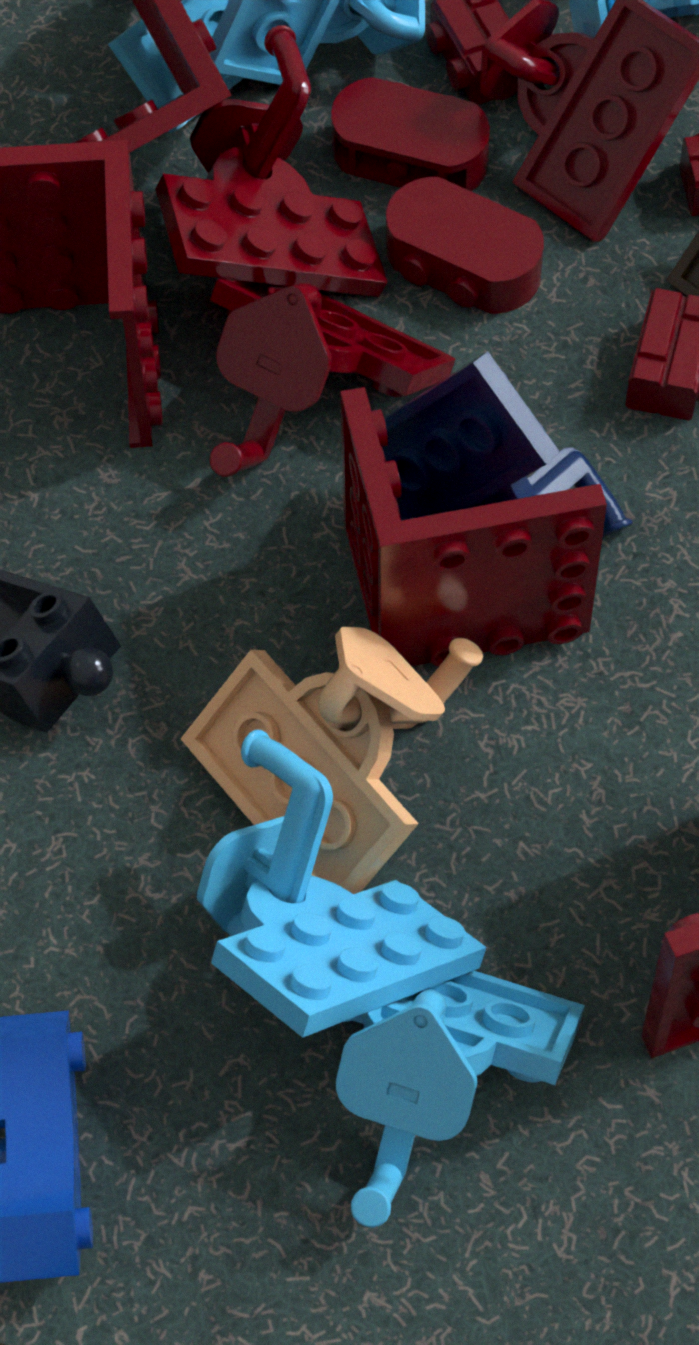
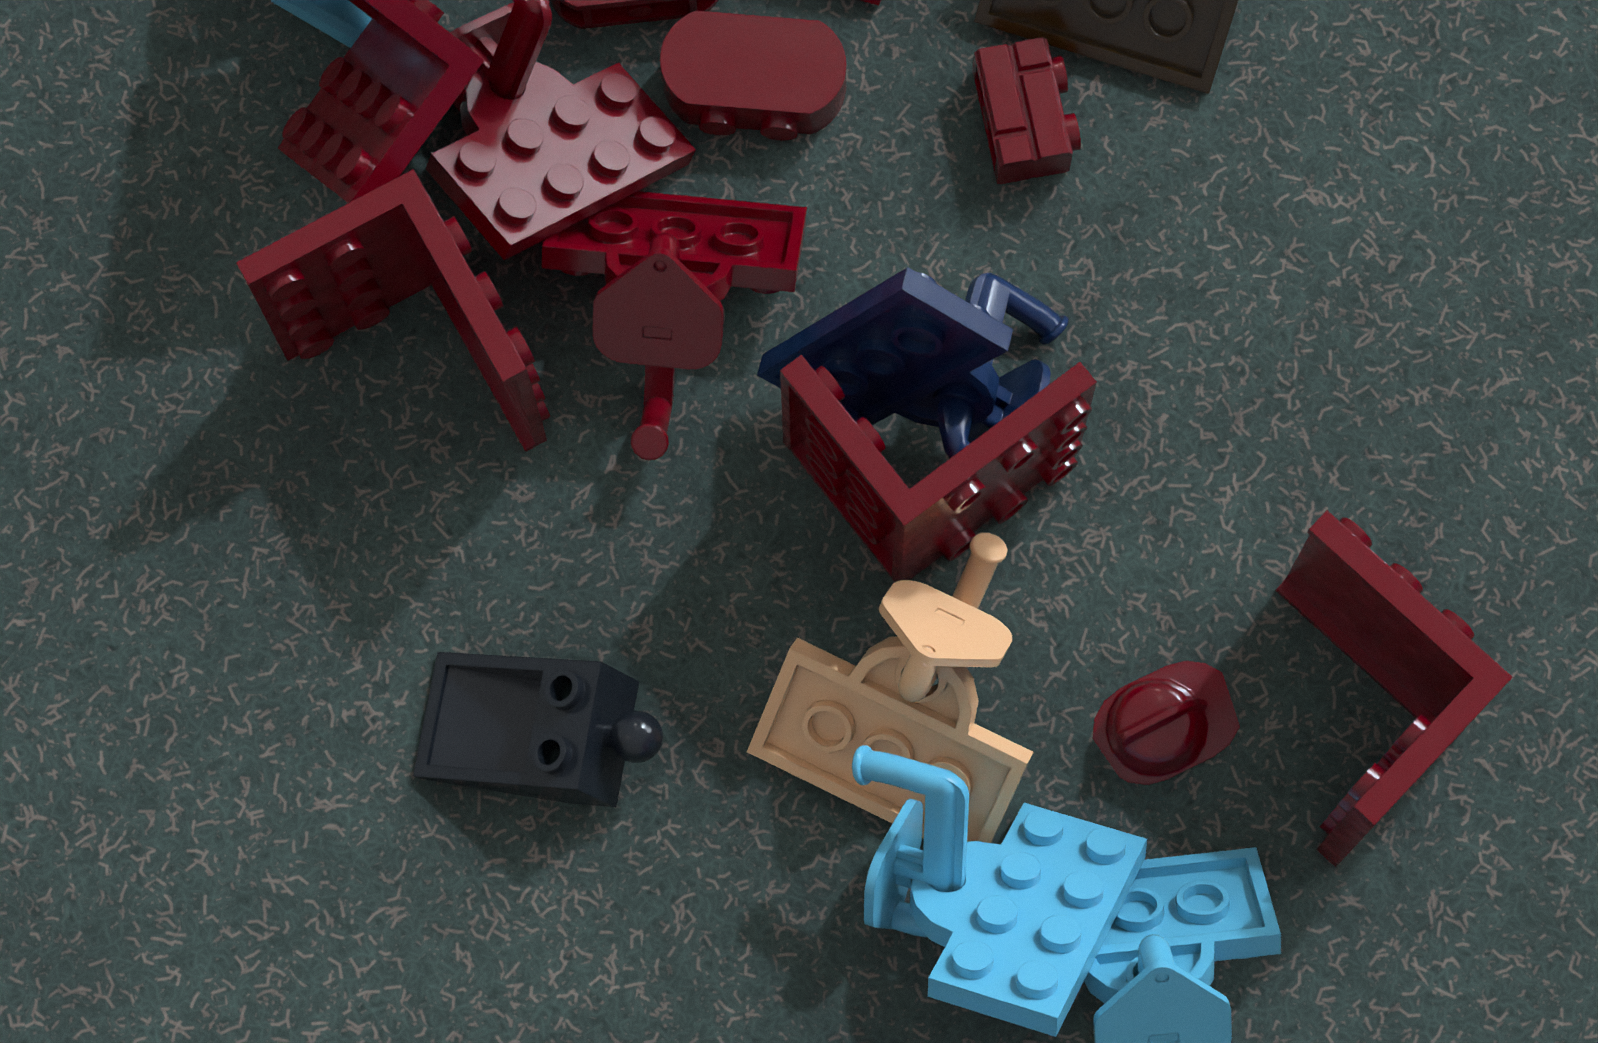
camera: 25 degrees left, 15 degrees up
none -> dark red piece [1092,661,1240,785]

